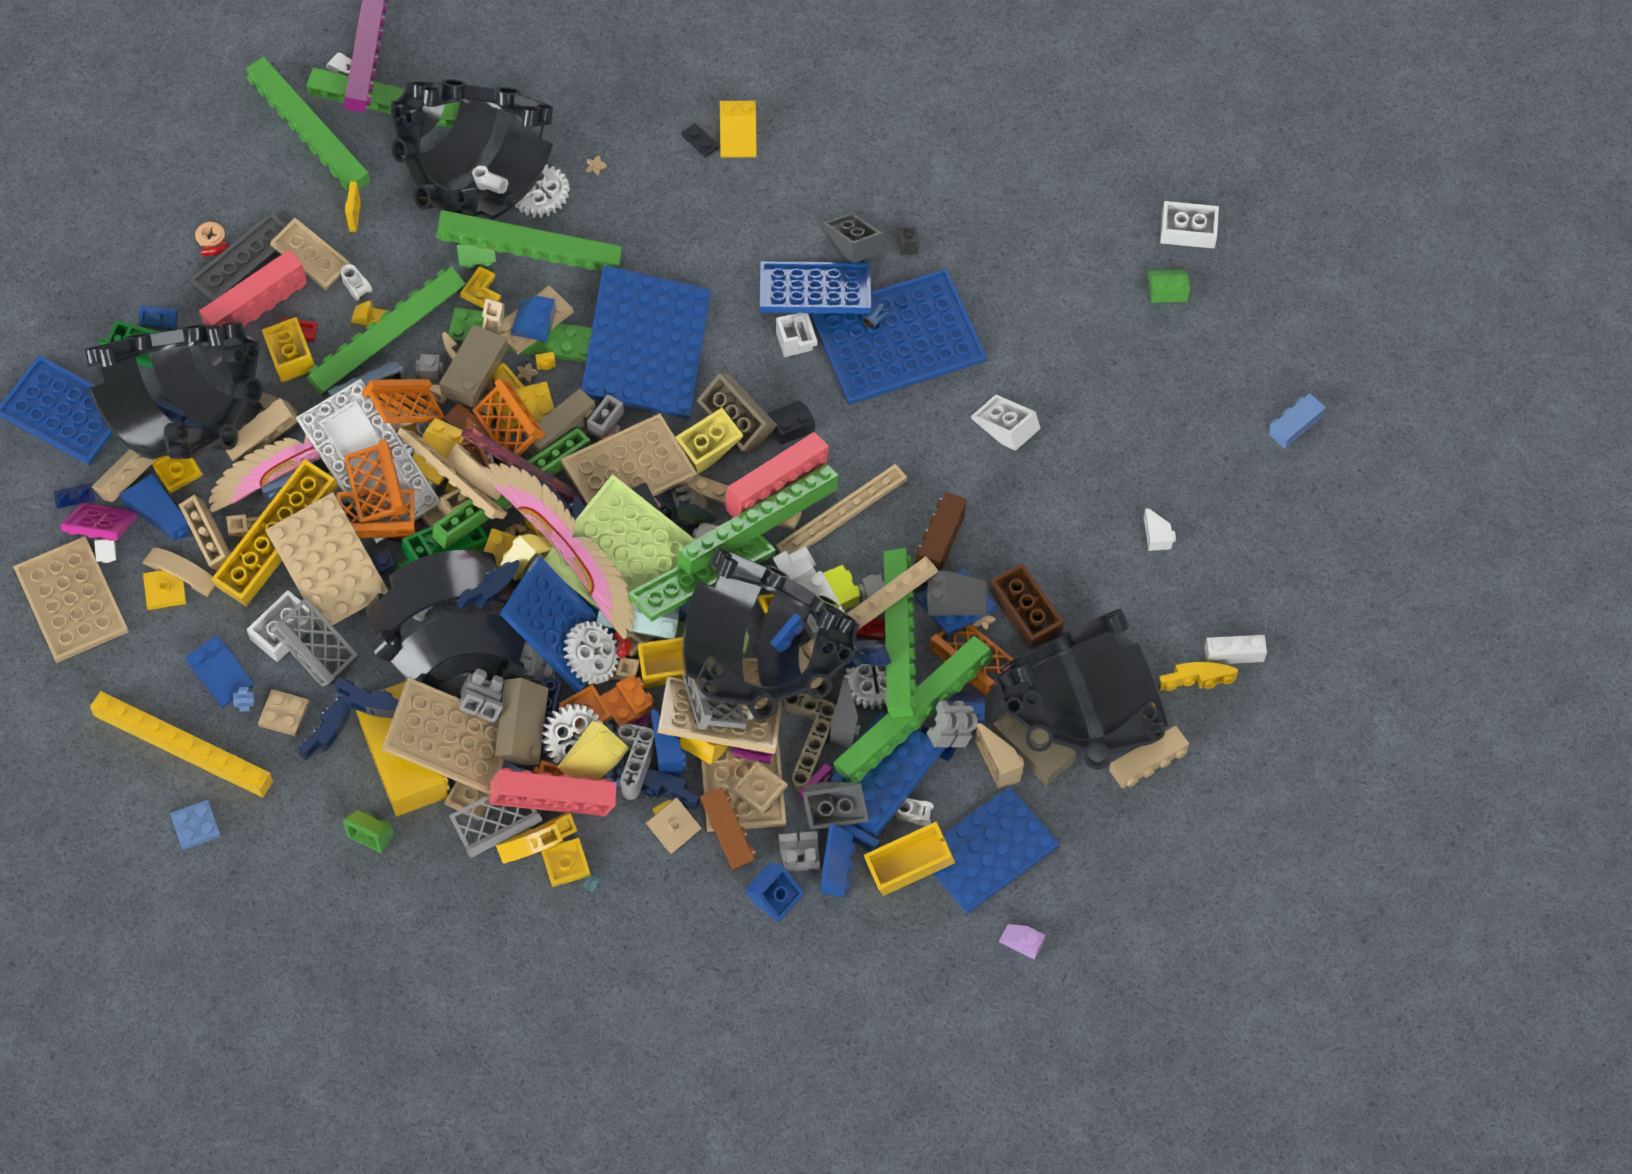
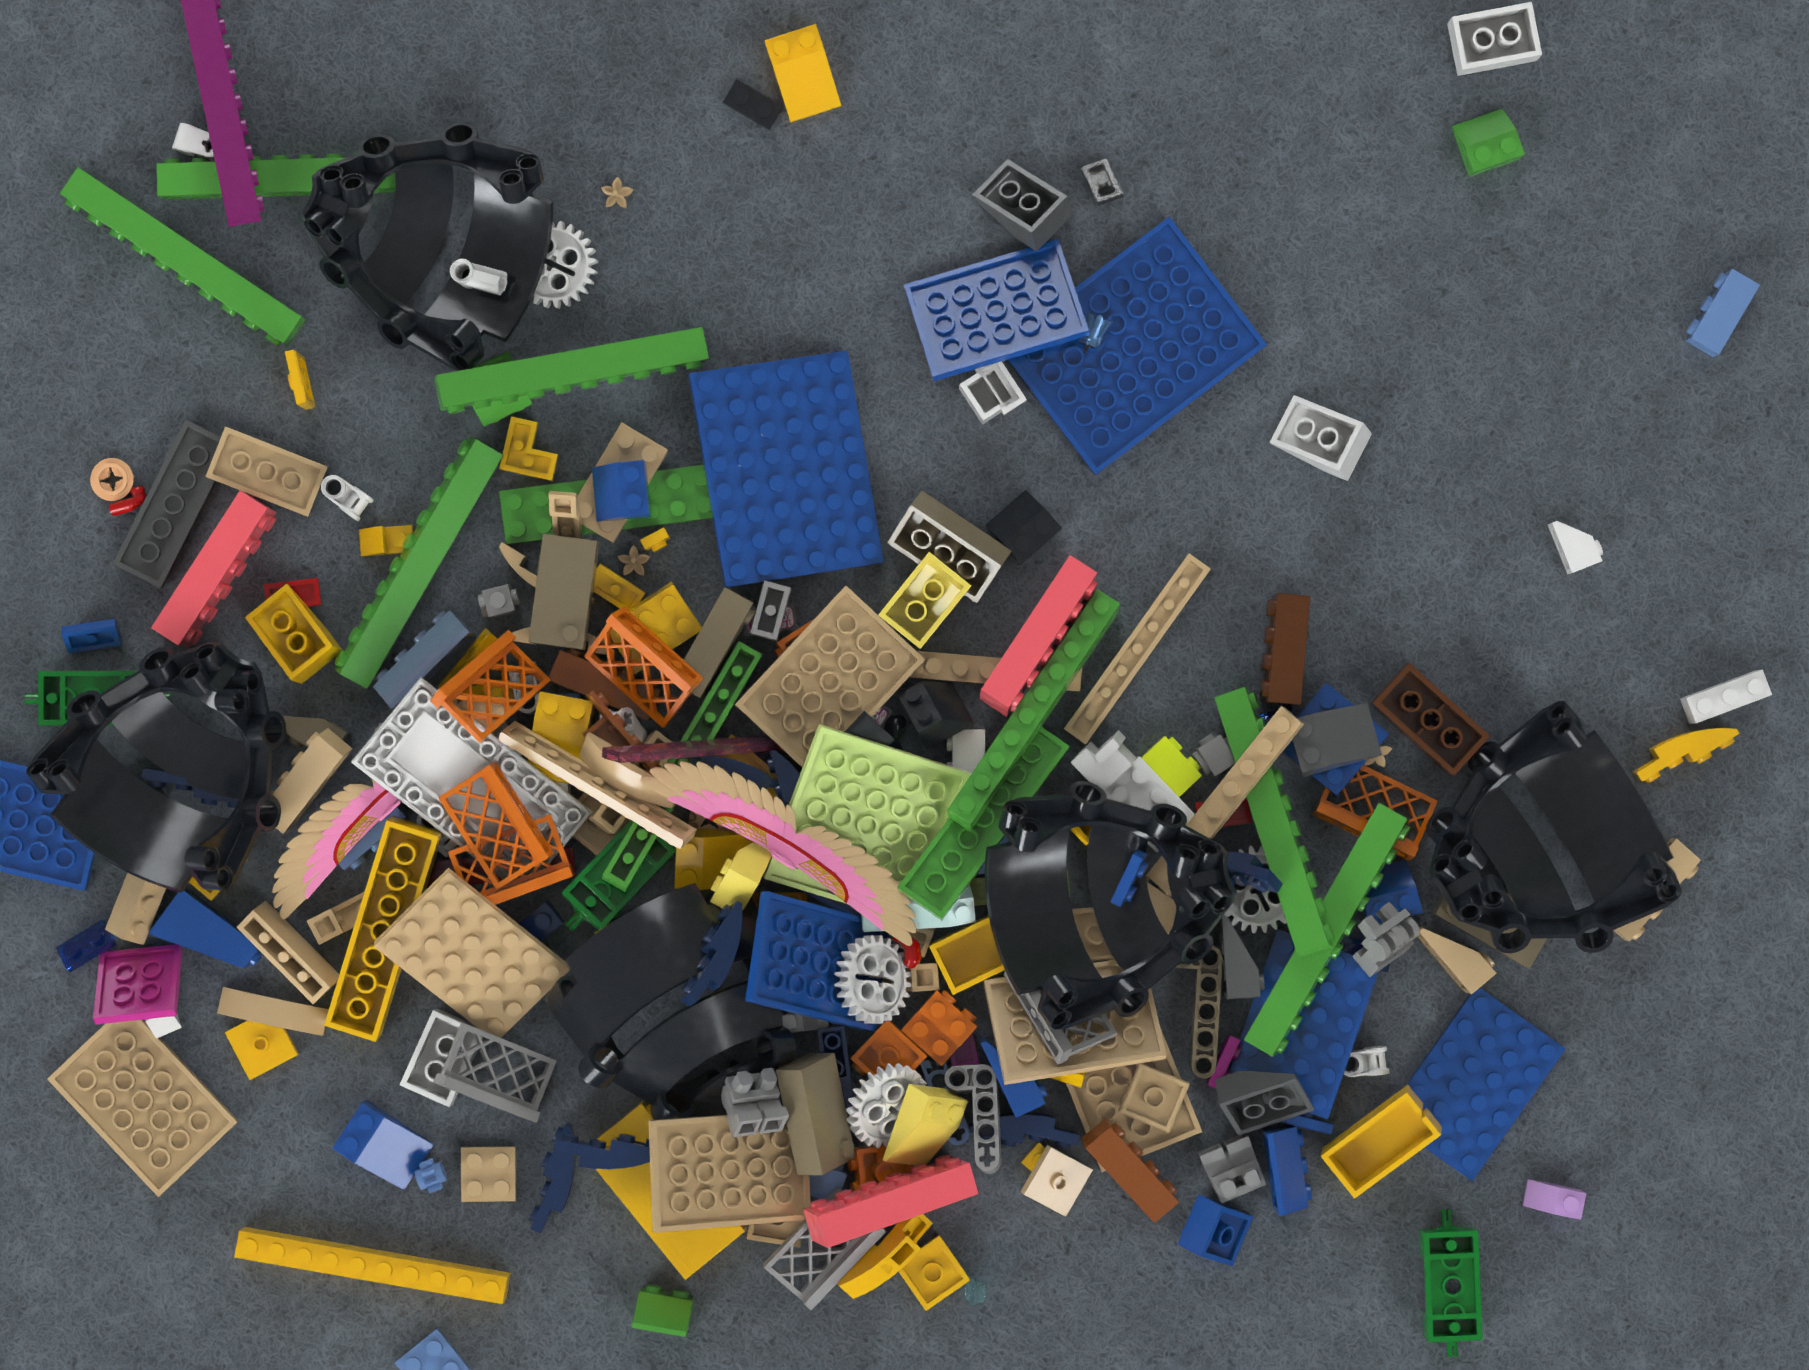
camera: 15 degrees left, 25 degrees up
none -> green brick [1419,1209,1483,1357]

